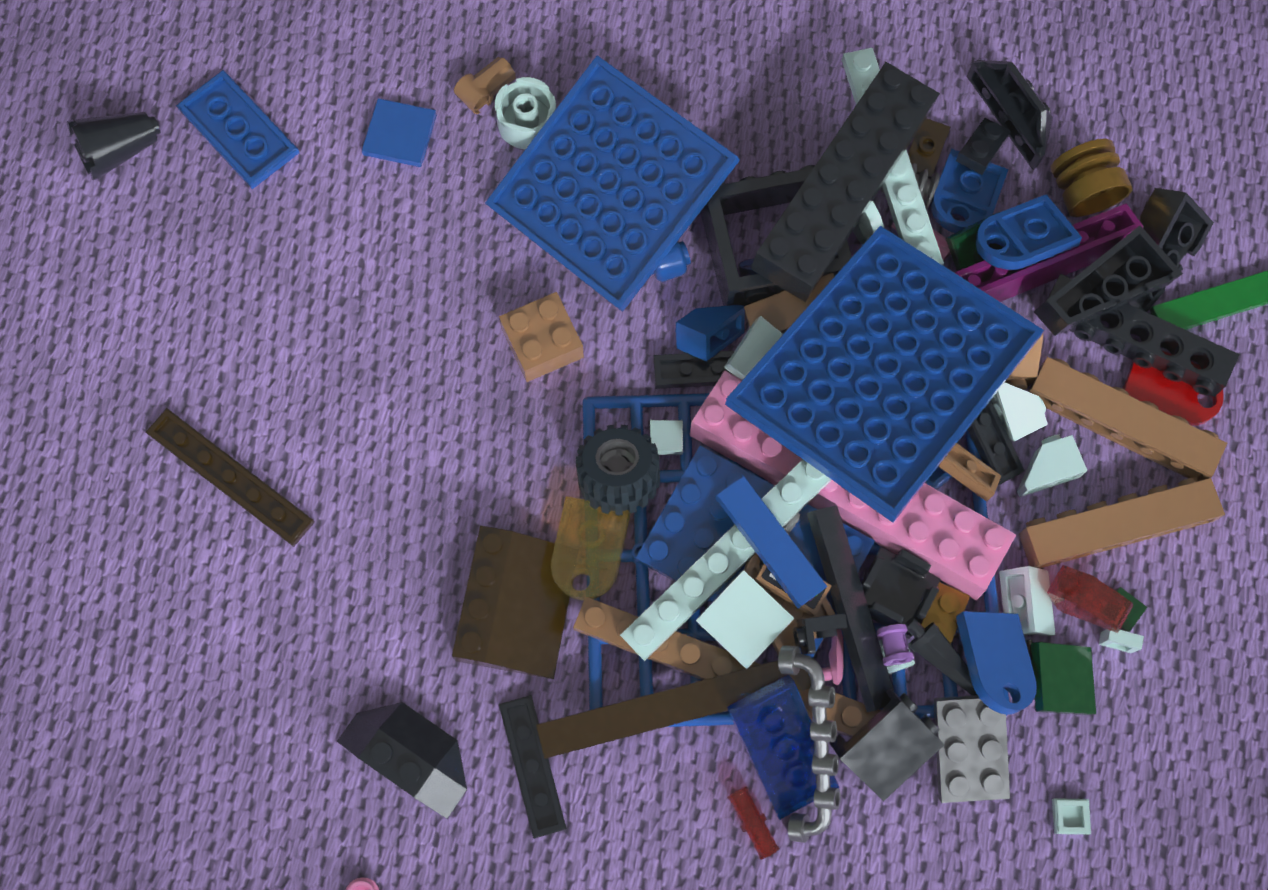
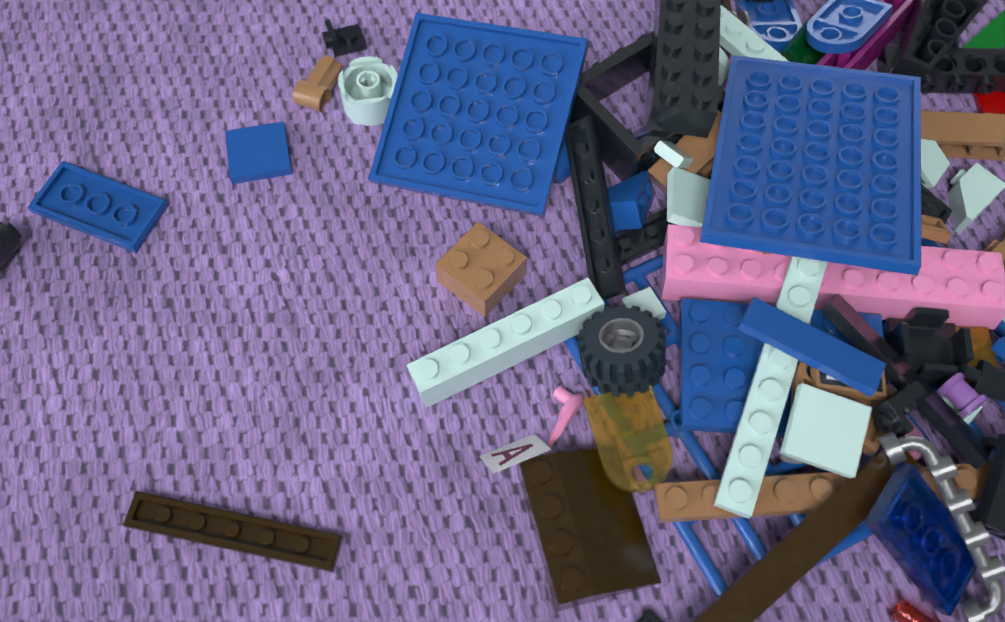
camera: 25 degrees left, 10 degrees down
none -> black bracket [322,19,367,57]
none -> light aqua brick [406,278,604,408]
none -> white sticker [480,434,551,474]
none -> bright pink bar [547,385,583,448]
none -> black tile [565,115,627,300]
none -> light aqua tile [654,140,694,169]

